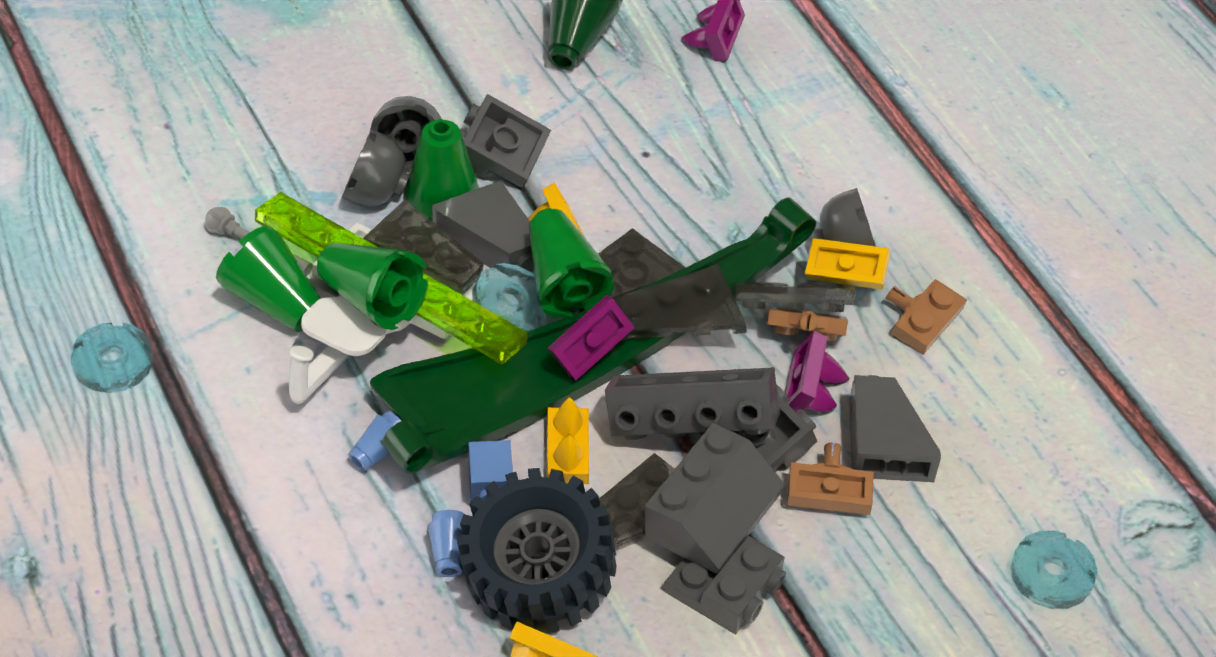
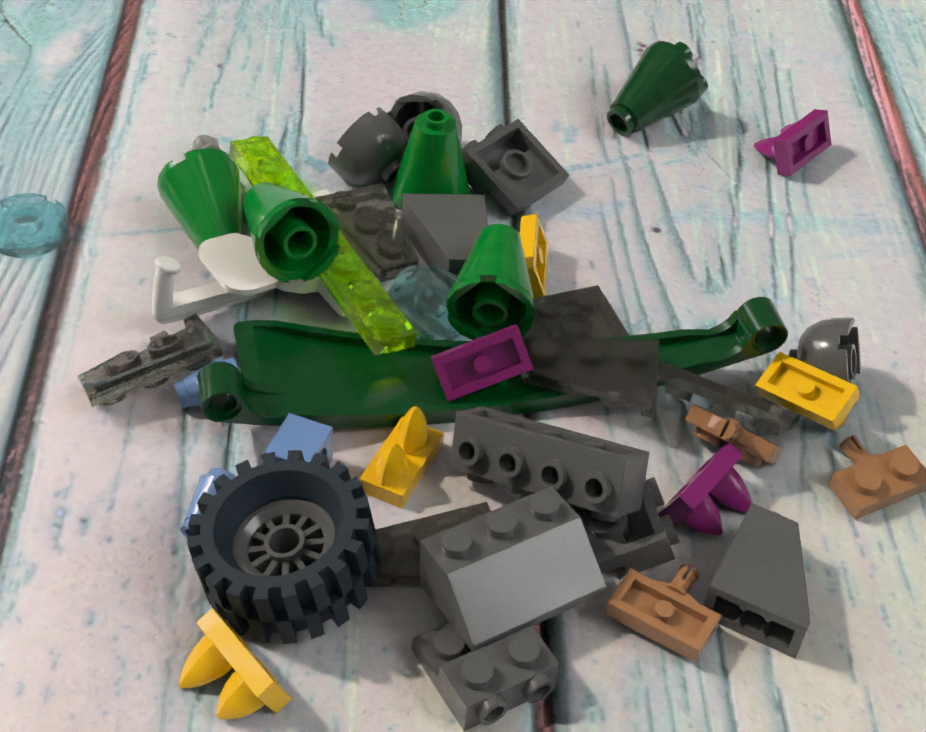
camera: 25 degrees right, 5 degrees down
none -> clear smoke wing [78,313,224,407]

